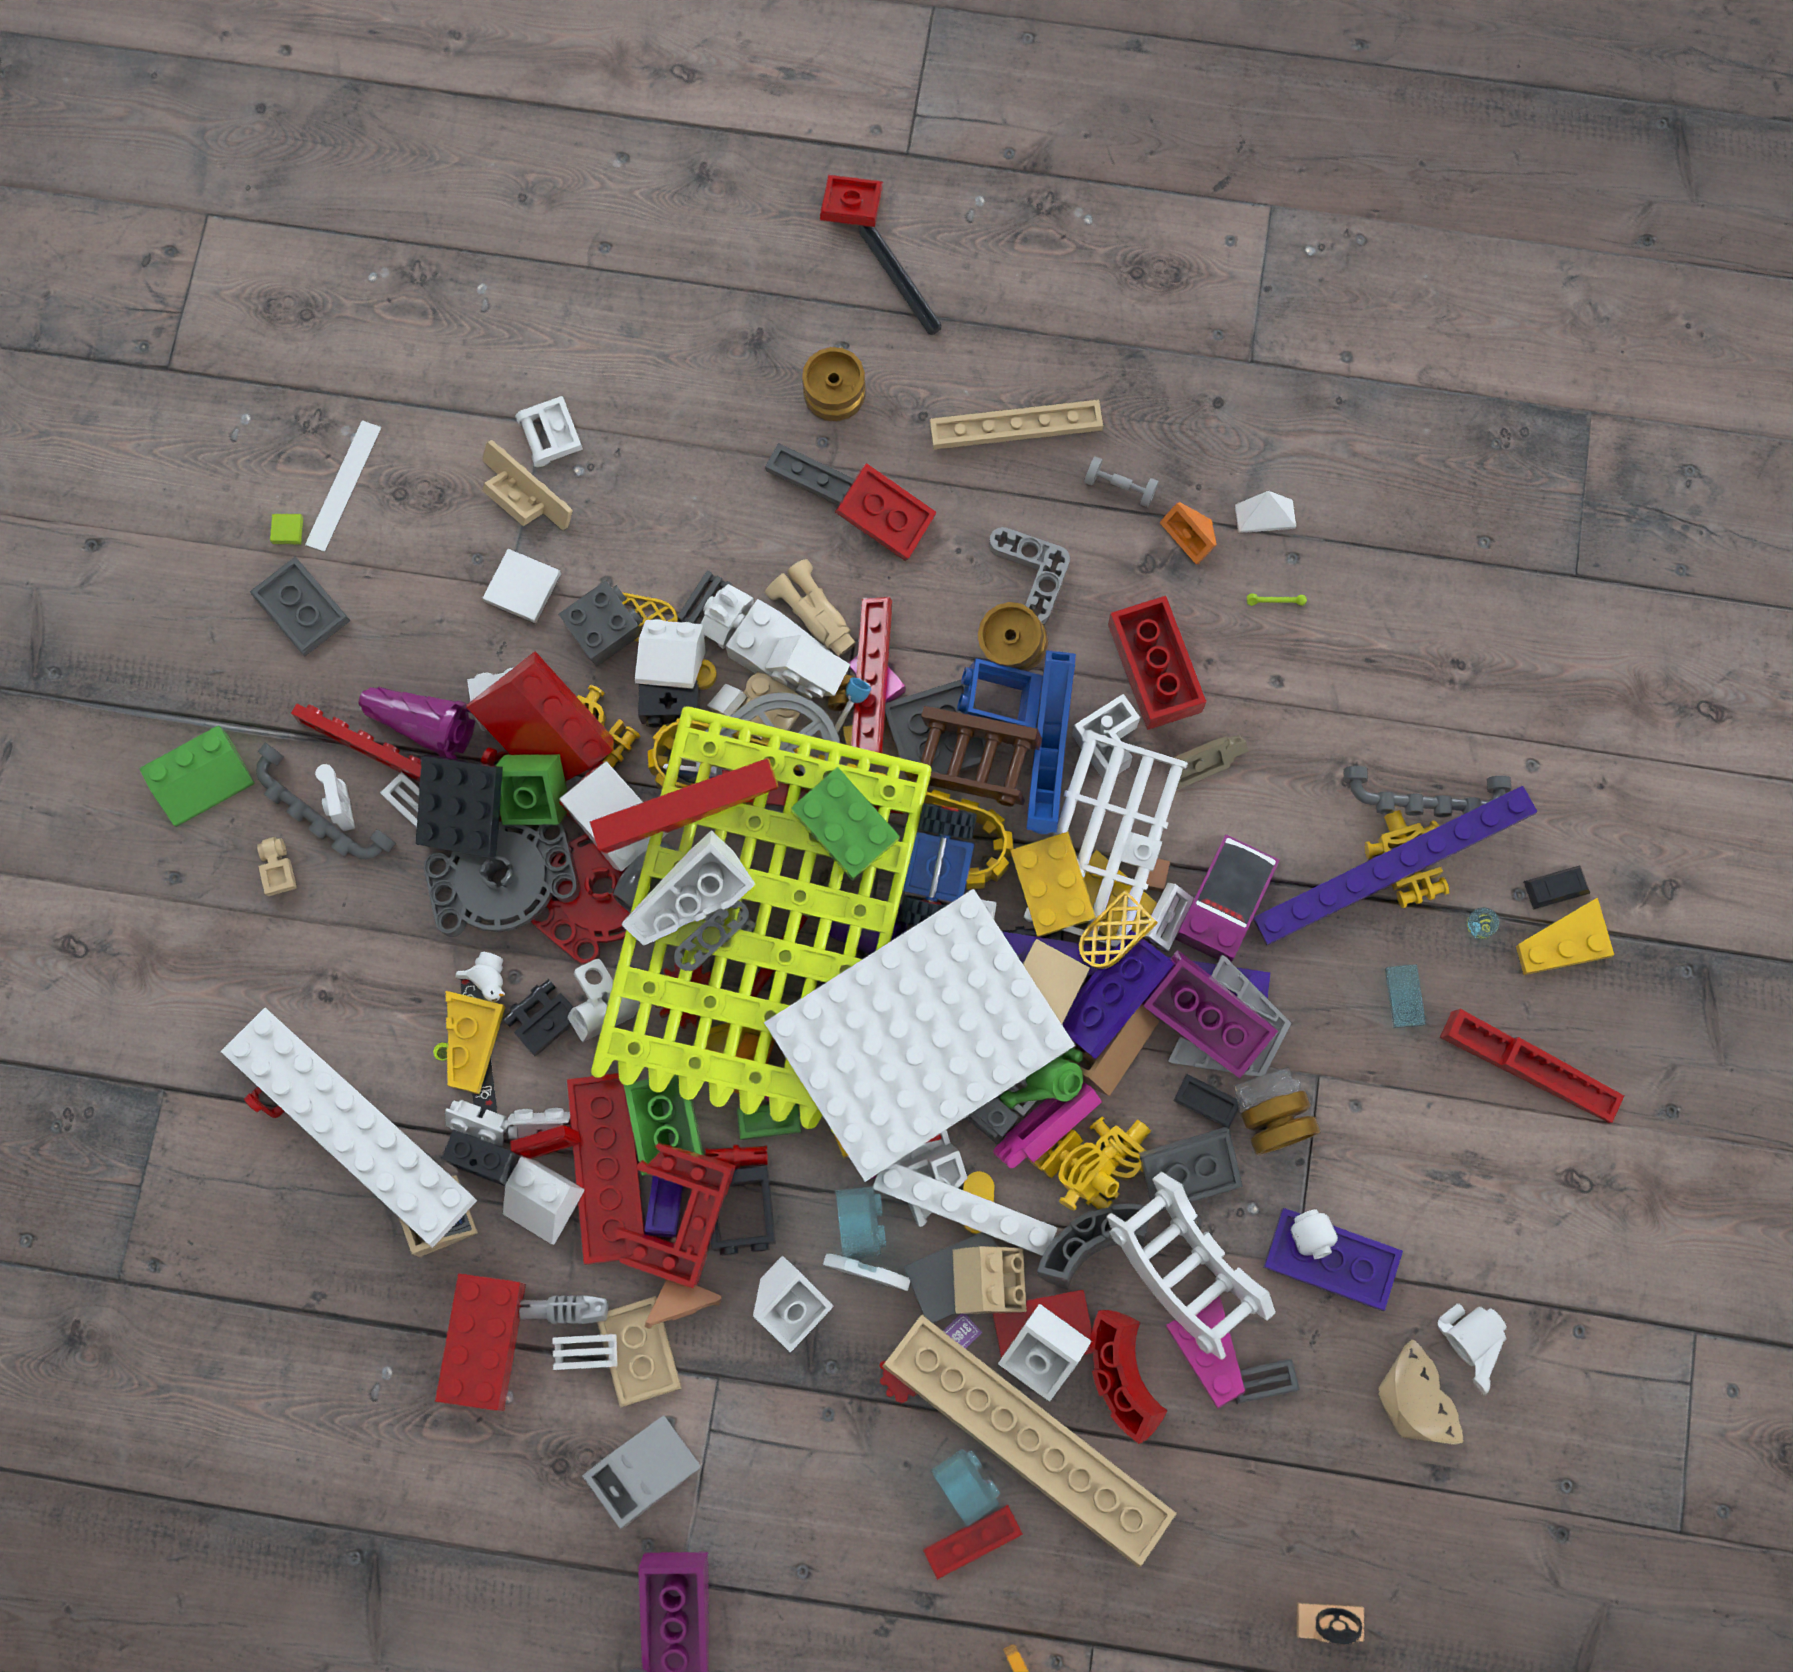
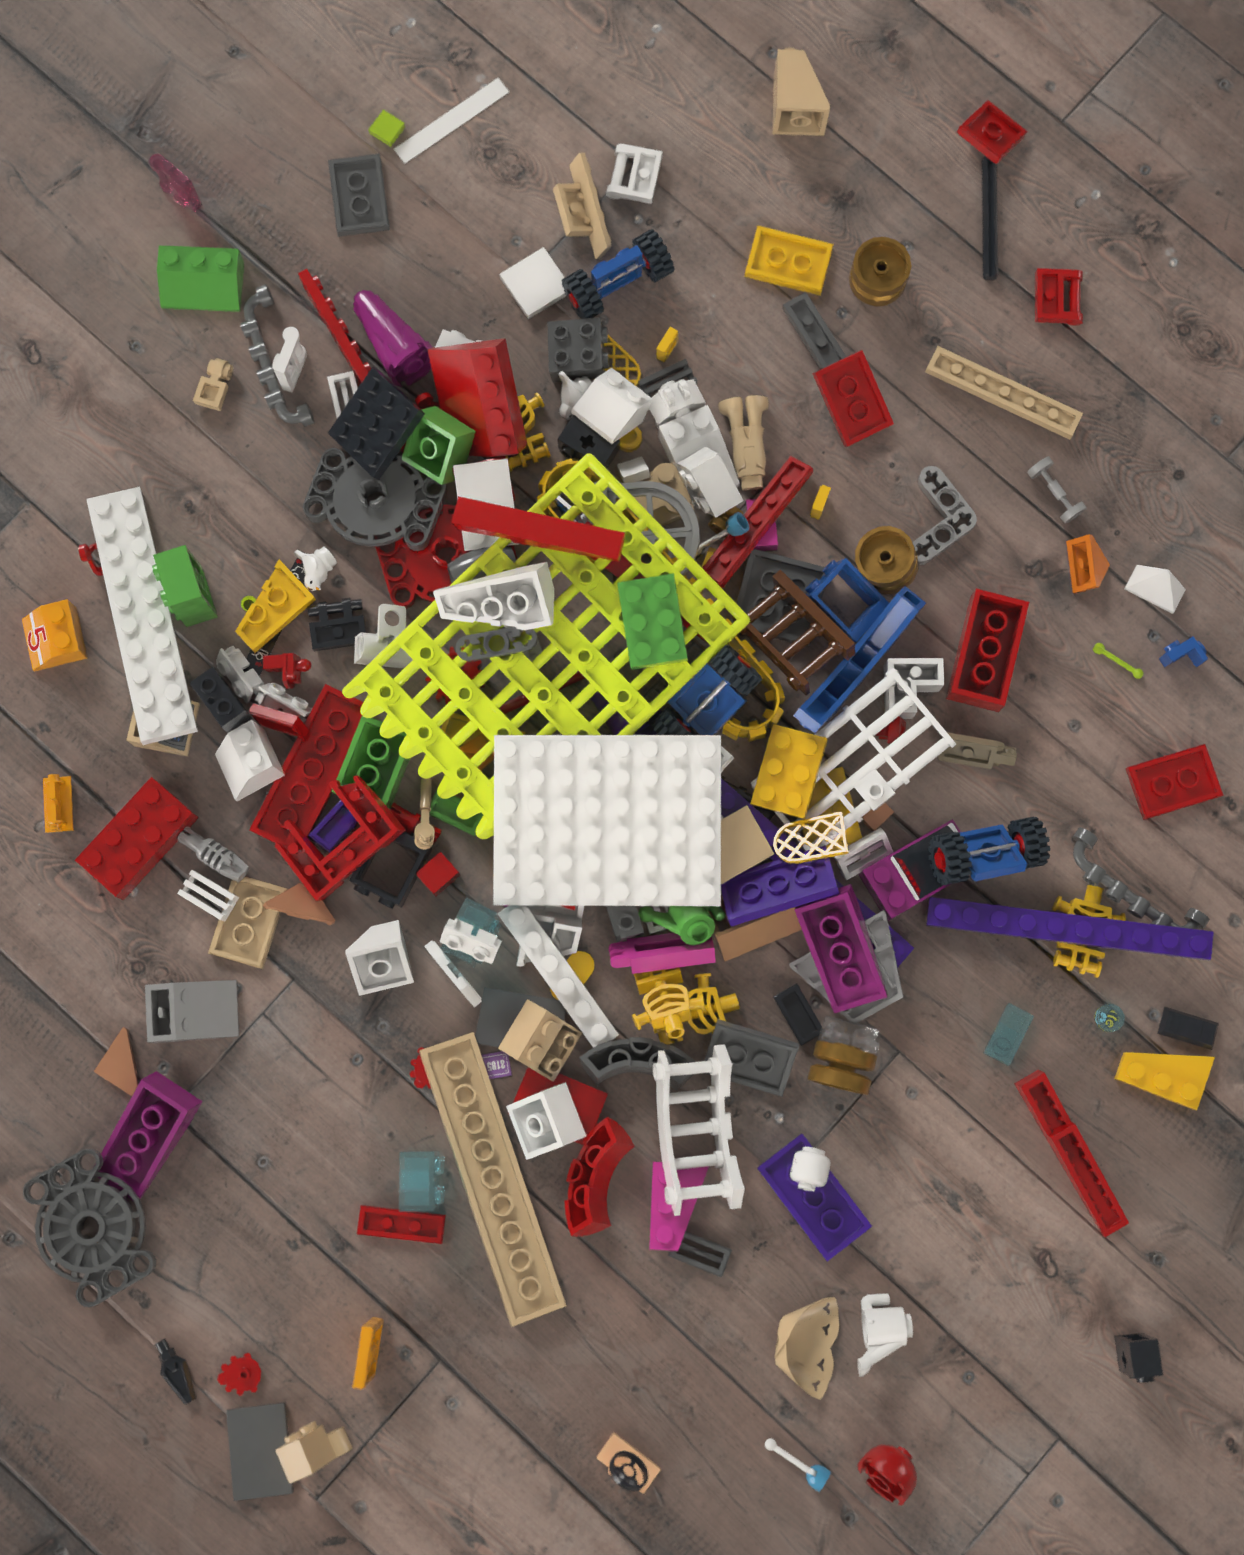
camera: 30 degrees right, 5 degrees up
none -> light orange slope [22,599,87,672]
none -> light orange hinge [43,774,74,833]
none -> nougat tile [94,1027,138,1096]
none -> clear pink plate [149,154,202,212]
none -> bright green brick [152,545,218,627]
none -> red piece [263,653,312,689]
none -> tan piece [414,778,434,849]
none -> red panel [416,852,461,897]
none -> white hinge [439,918,502,964]
none -> white animal [558,371,592,420]
none -> plate [561,229,675,319]
none -> yellow tile [656,327,678,362]
none -> yellow tile [744,225,834,296]
none -> hinge [765,1438,831,1492]
none -> tan slope [773,48,830,136]
none -> yellow tile [810,484,831,520]
none -> red cylinder [857,1444,917,1505]
none -> red tile [876,716,906,749]
none -> plate [928,816,1050,885]
none -> red plate [1035,268,1083,326]
none -> black brick [1114,1333,1163,1383]
none -> red tile [1126,744,1224,820]
none -> blue bracket [1159,636,1208,668]

